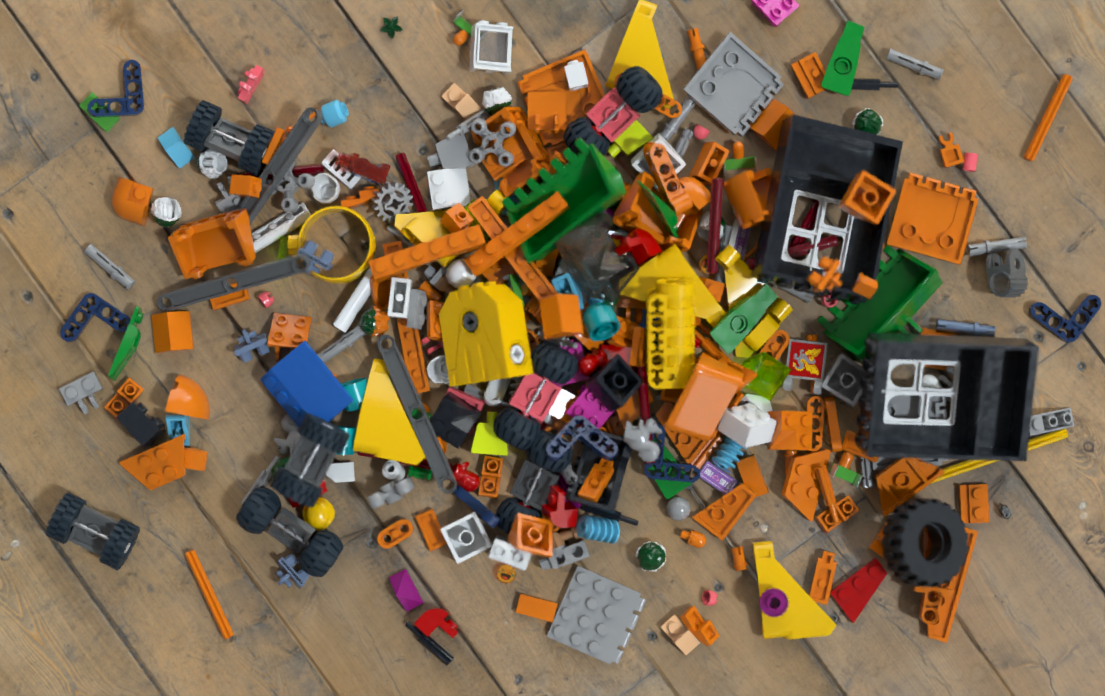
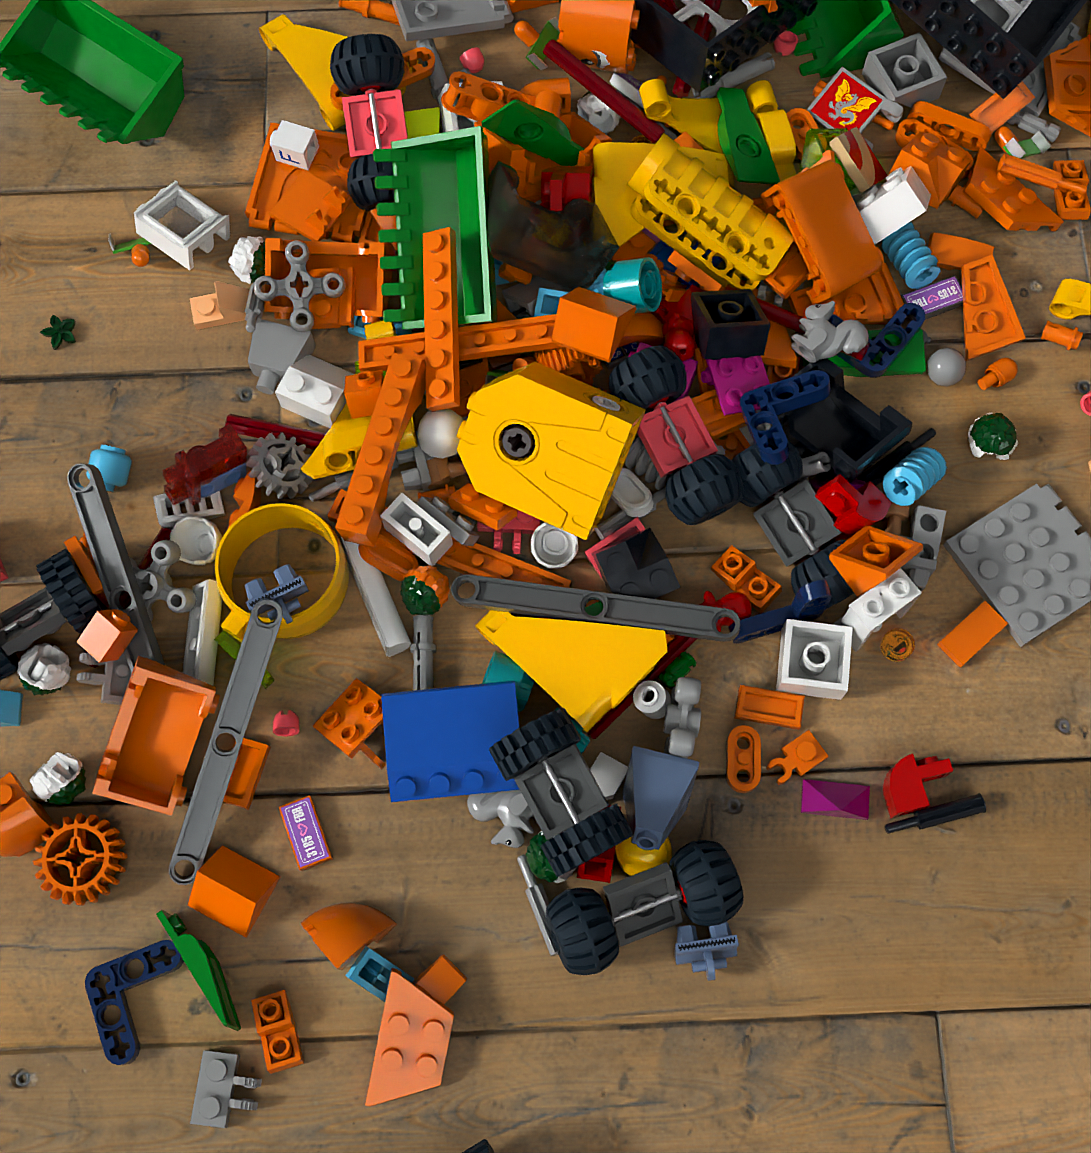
camera: 55 degrees left, 15 degrees down
light grey pin [84,244,135,290] -> none
black slope [116,401,166,446] -> none
orange axle [185,550,234,639] -> none
sand blue hips [234,328,269,363] -> none
neon yellow torso [471,412,508,456] -> none
light grey axle [537,329,578,348] -> none
orange hinge [578,458,614,503] -> none
orange brick [689,142,729,185] -> none
none -> orange gear [32,813,128,906]
none -> medium lavender tile [279,795,333,871]
none -> sand blue slope [622,746,700,850]
none -> orange plate [766,730,829,785]
none -> tan tile [829,127,888,193]

